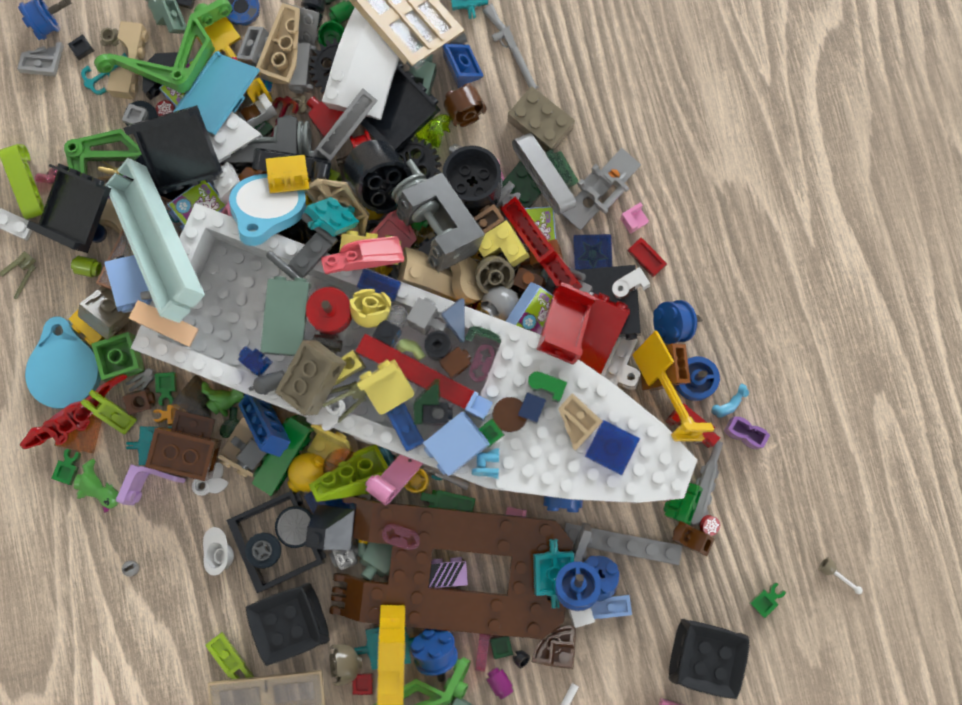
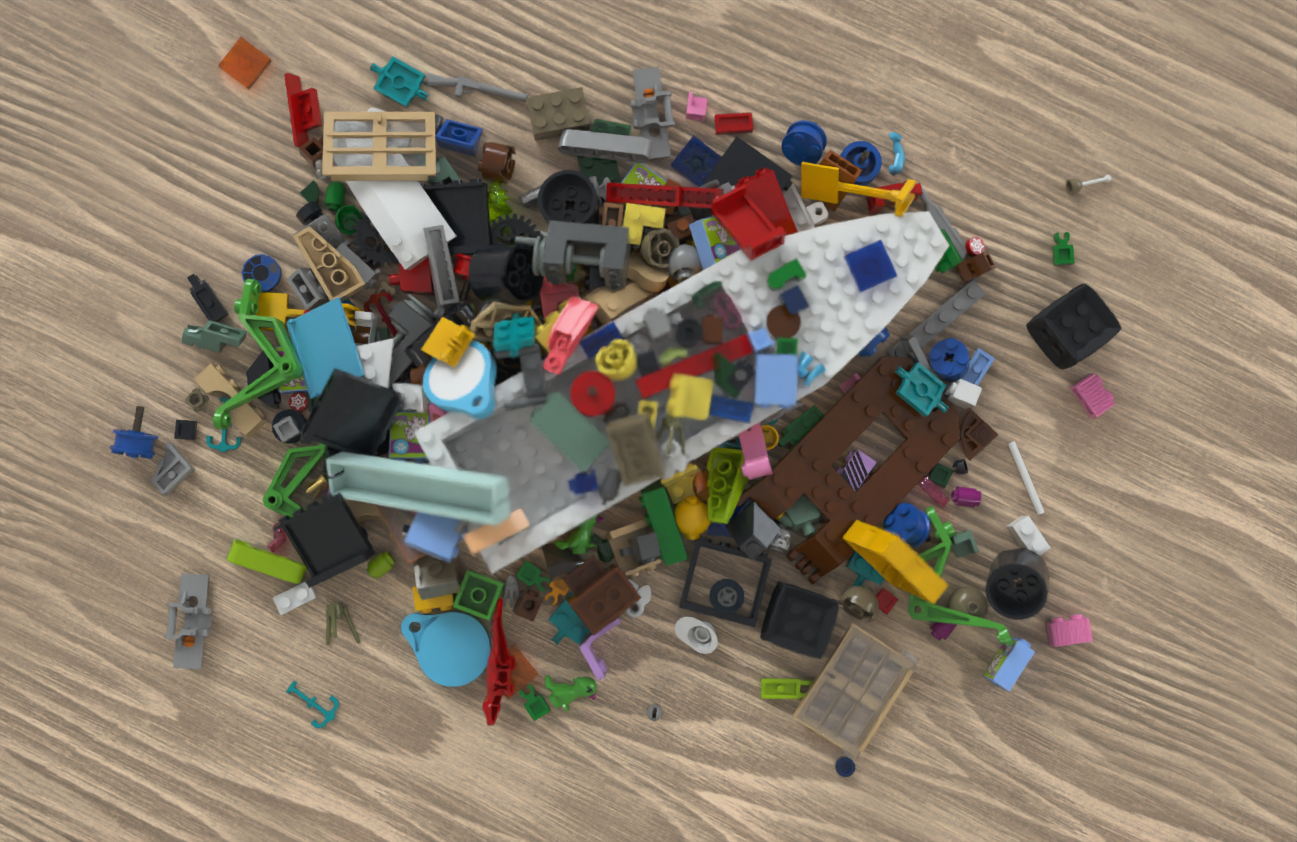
camera: 60 degrees left, 5 degrees up
lime hinge [81,389,137,435] -> none
blue brick [238,394,291,457] -> none
light grey wheel [275,506,313,548] -> none
clear pink beam [382,524,420,550] -> none
sand blue piece [442,298,465,343] -> none
blue wheel [555,562,601,611] -> none
tan wing [558,393,603,451] -> none
white leg [612,267,650,300] -> none
medium lavender brick [724,416,770,449] -> none

